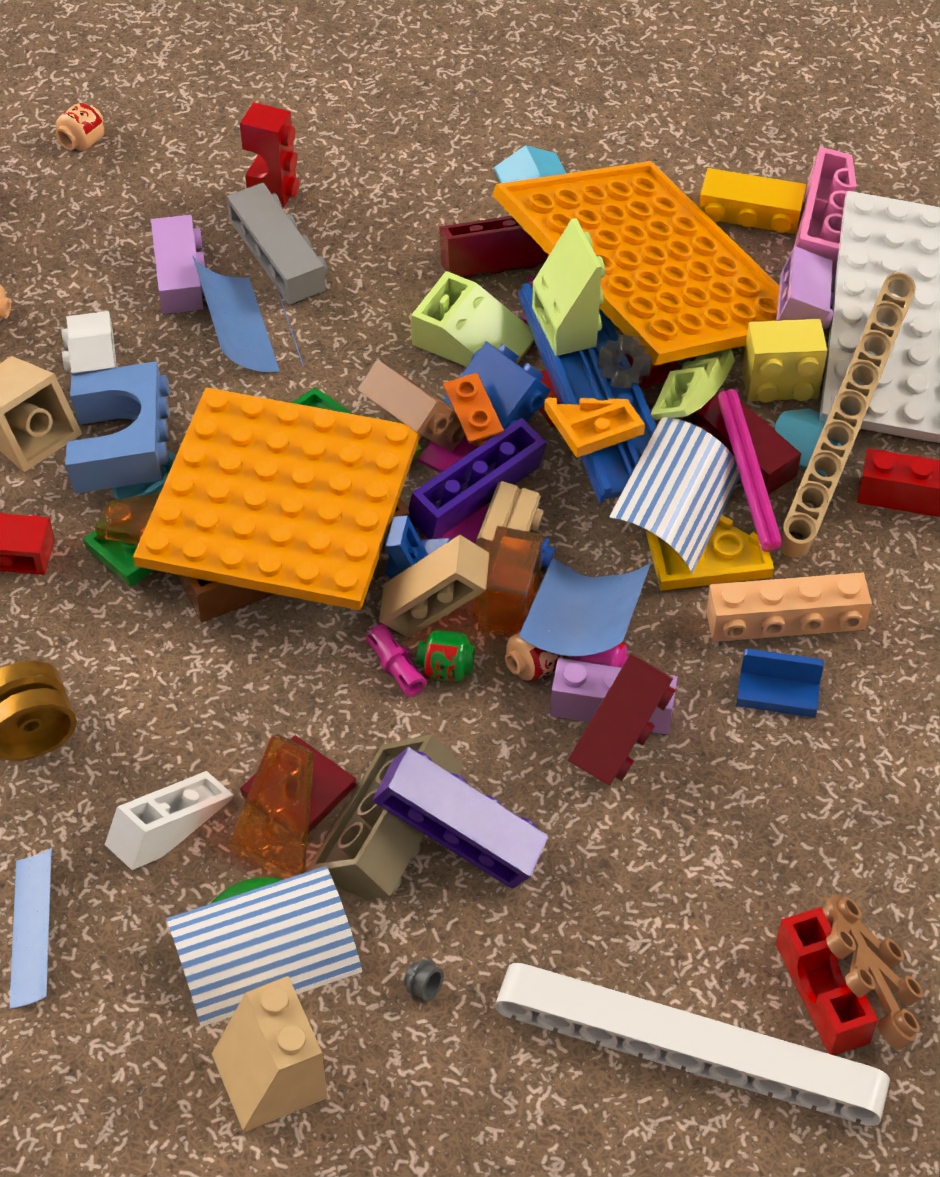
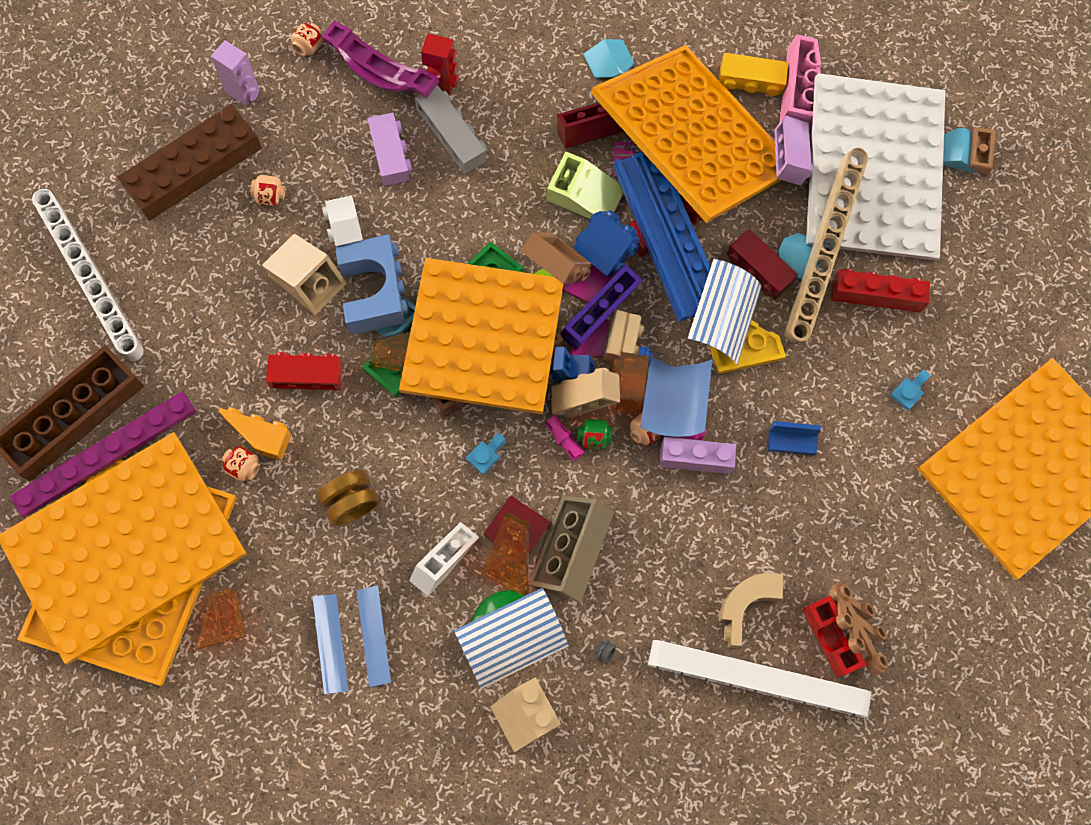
camera: 10 degrees left, 20 degrees up
medium blue sticker [192,255,304,372] -> none
brick [372,747,548,888] -> none
orange hinge [443,373,504,447] -> none
yellowish green slope [532,218,605,356] -> none
light orange wing [544,398,645,458] -> none
dark red brick [567,653,676,786] -> none
clear smoke brick [597,334,653,389] -> none
yellowish green slope [651,349,735,420] -> none
light nougat brick [706,572,872,642] -> none
dark pink axle [718,389,782,552] -> none
light yellow brick [742,319,827,403] -> none
none -> magenta piece [321,20,440,98]
none -> dark azure plate [466,433,506,475]
none -> tan arch [719,573,783,648]

